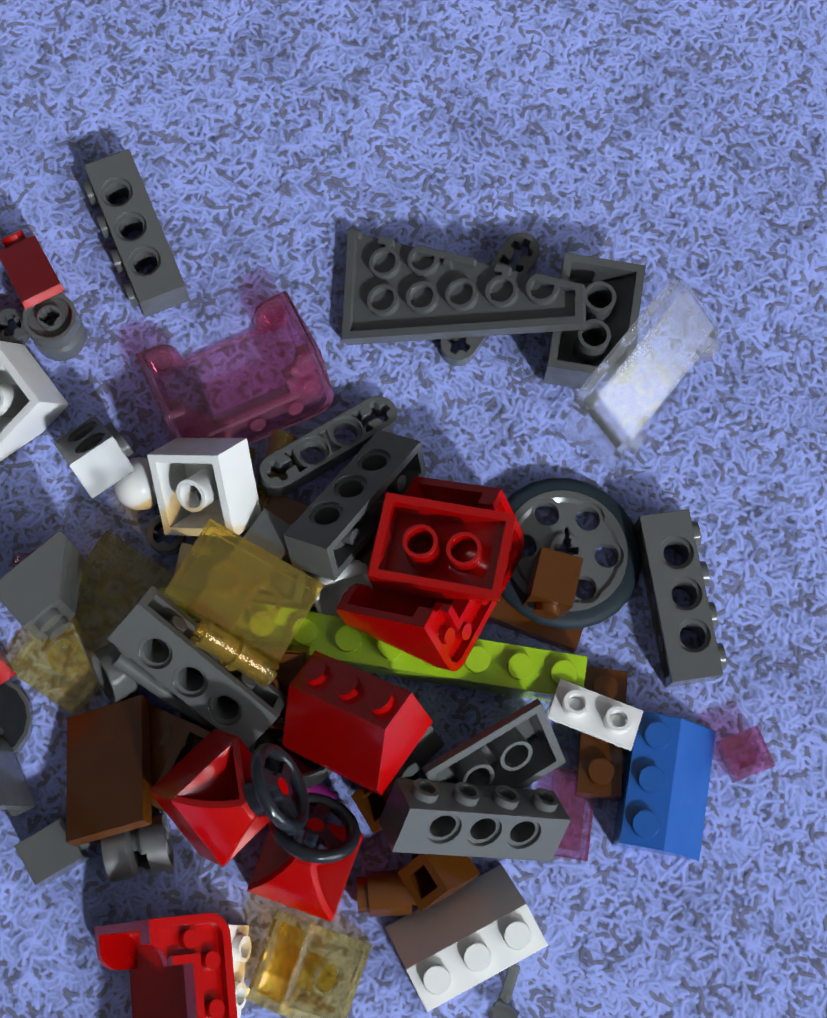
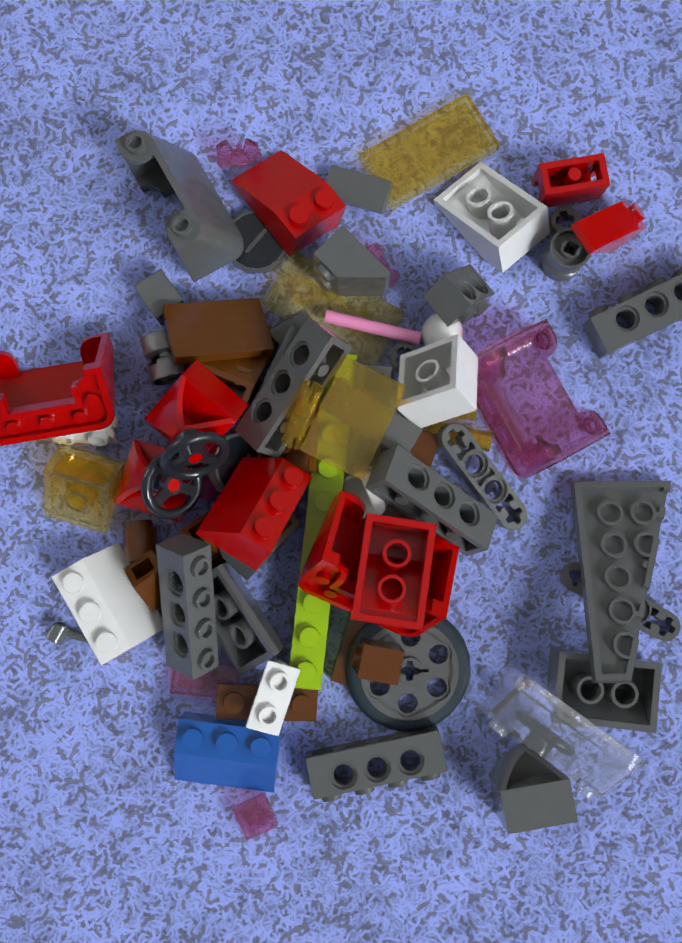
camera: 90 degrees right, 10 degrees up
none -> bright pink bar [324,310,422,345]
none -> dark grey piece [489,709,578,834]

